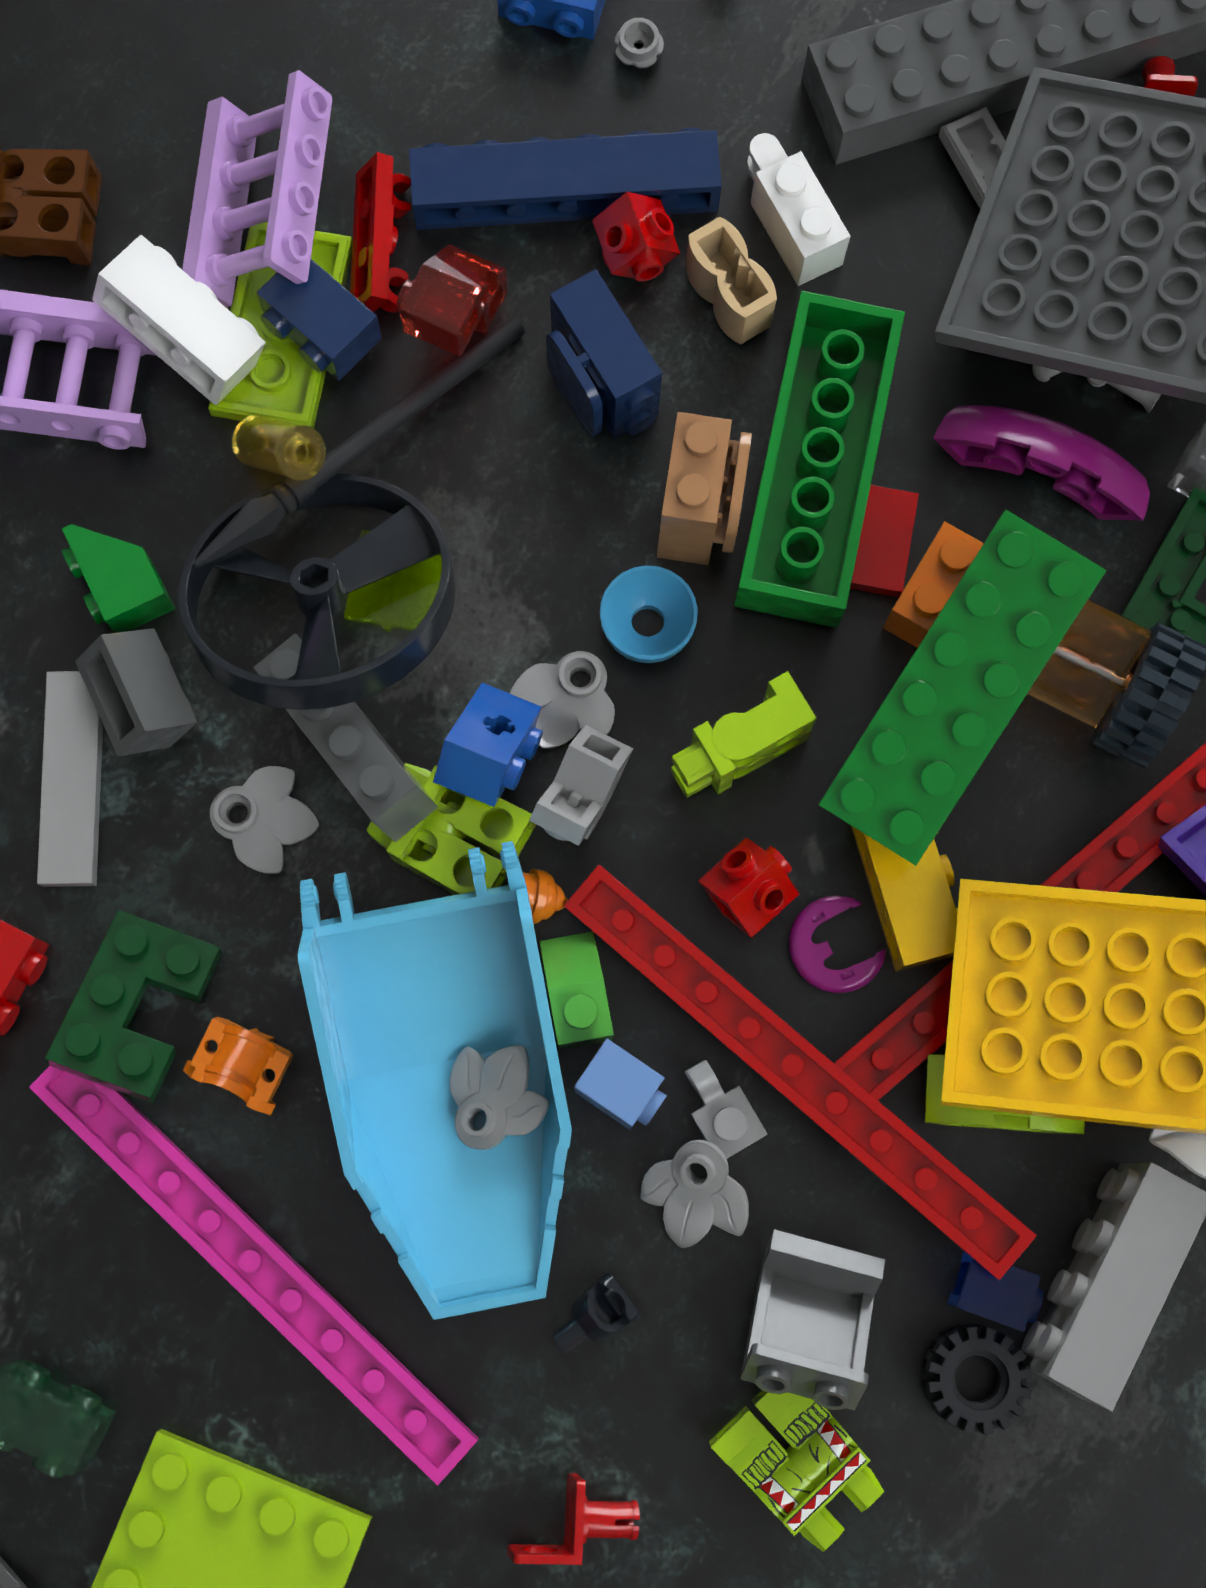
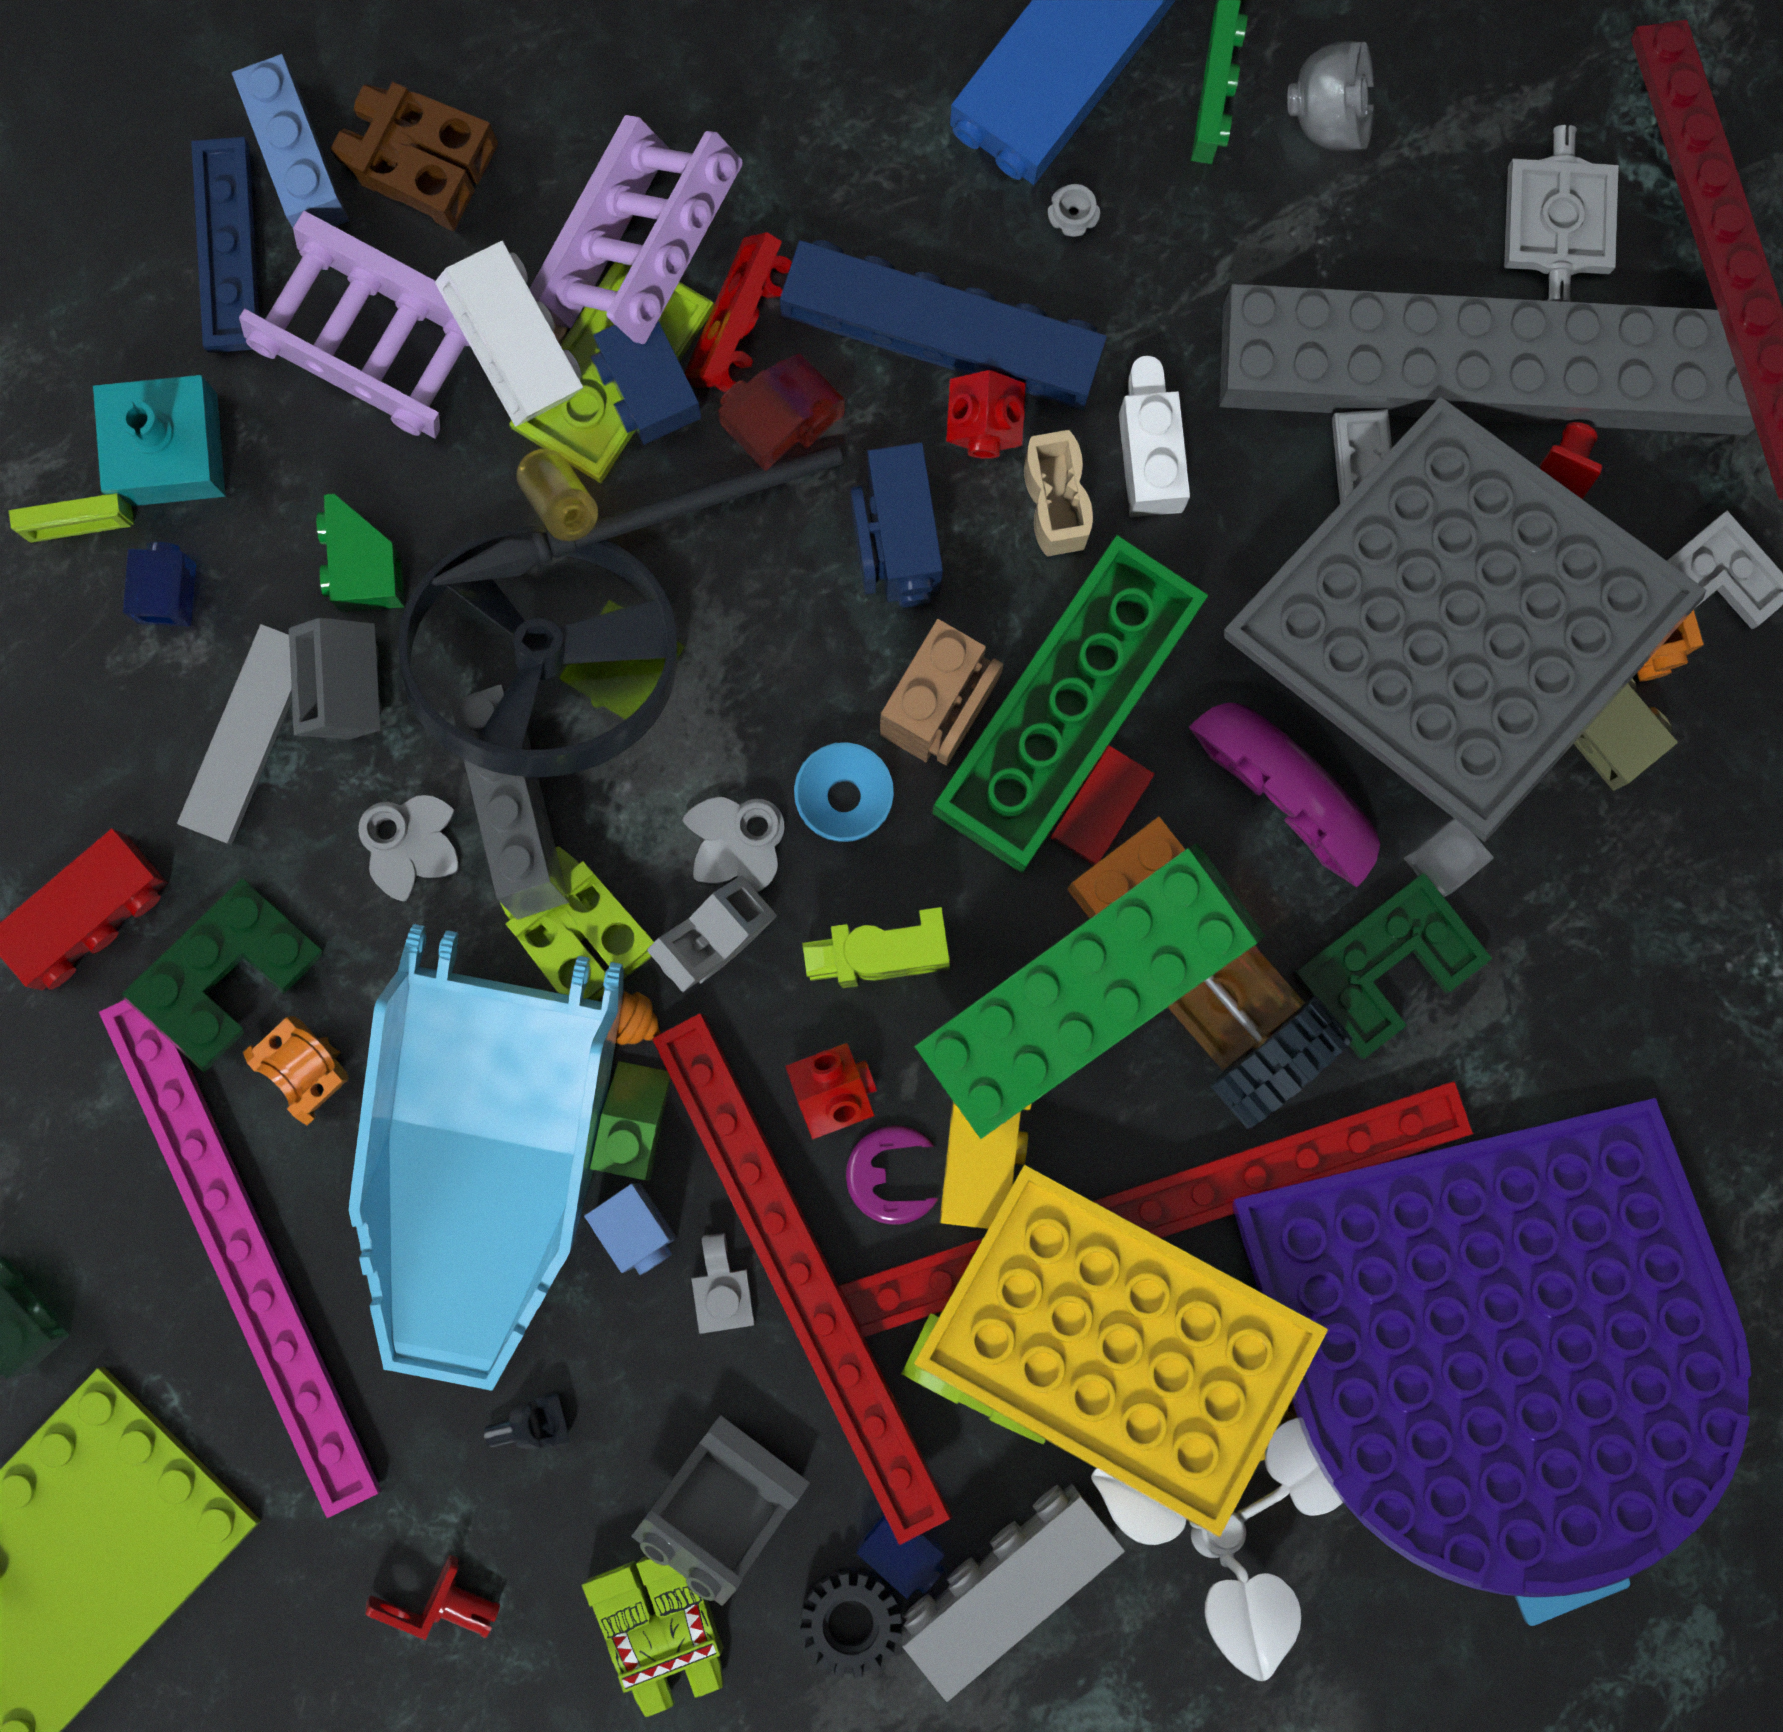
camera: 20 degrees right, 5 degrees up
blue brick [433,683,543,807] -> none
light grey plate [449,1045,550,1150] -> none
light grey plate [640,1140,749,1248] -> none

